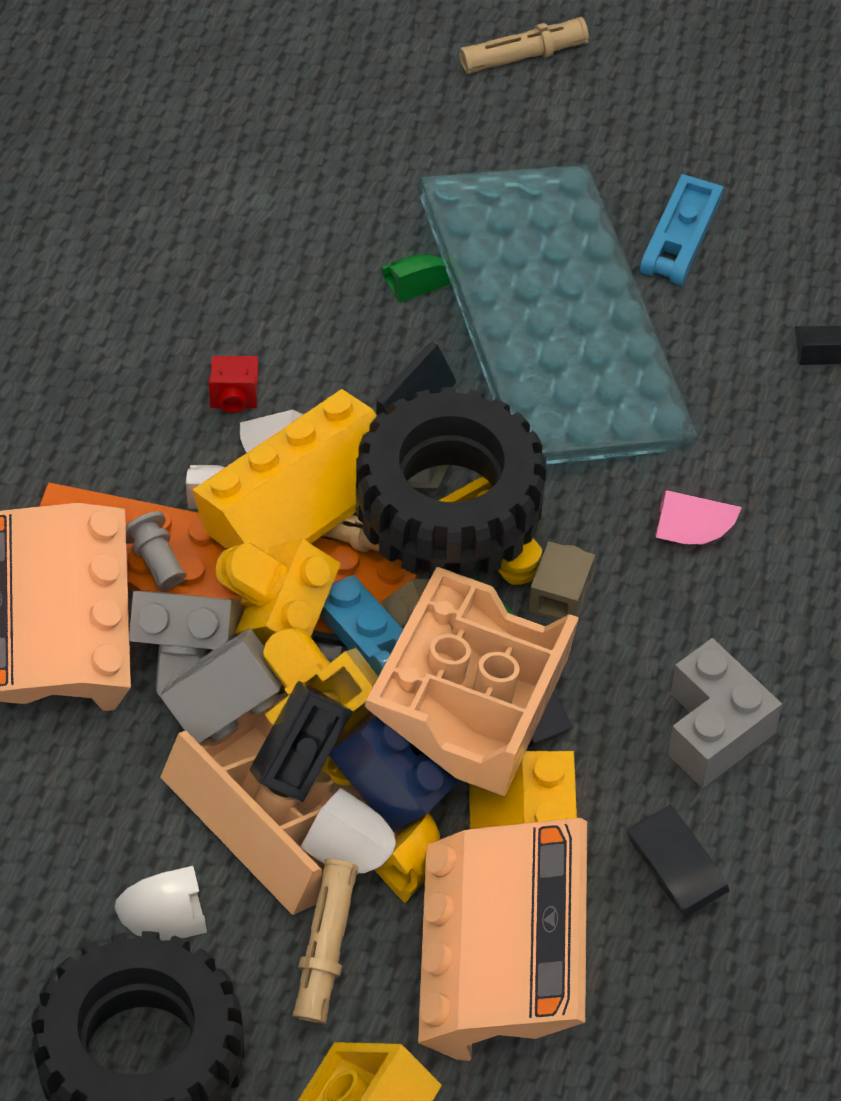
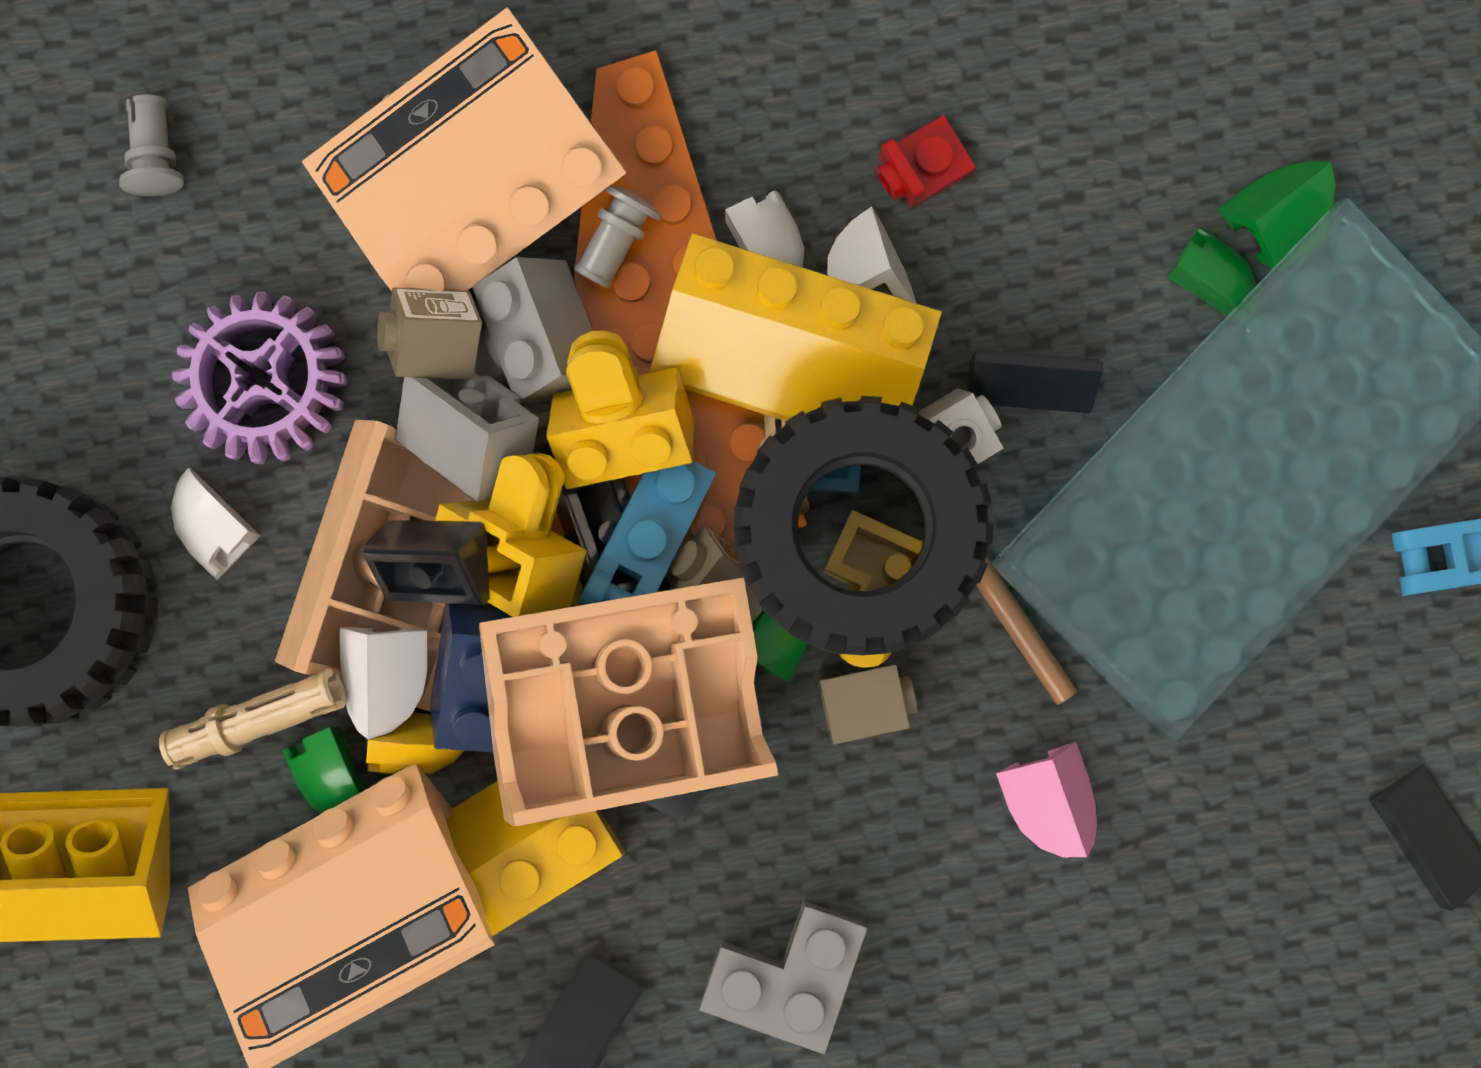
camera: 60 degrees right, 30 degrees up
none -> lavender gear [172,292,348,464]
none -> green brick [282,727,366,814]
none -> dark tan brick [377,287,482,379]
none -> medium nougat piece [914,494,1078,705]
none -> green brick [1218,160,1336,272]

